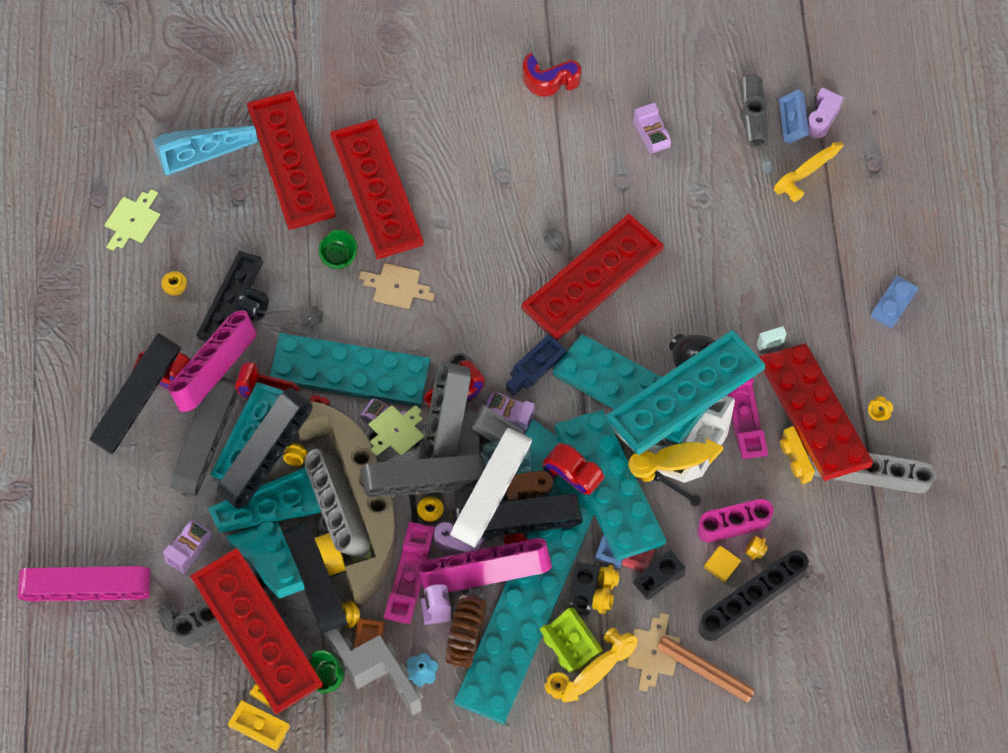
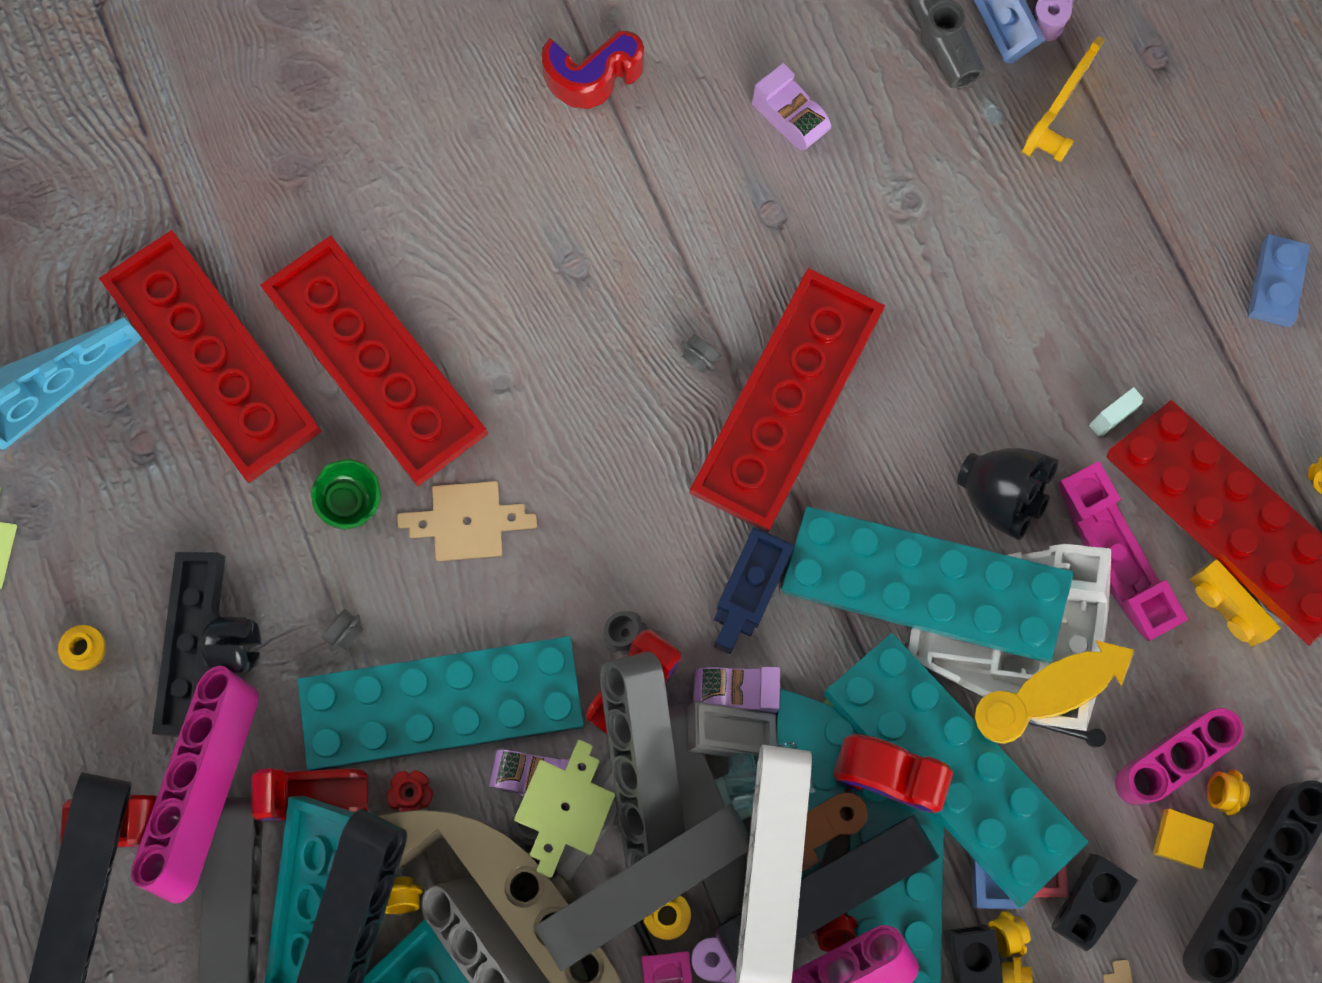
camera: 20 degrees left, 10 degrees up
teal plate [606,330,765,456] -> none

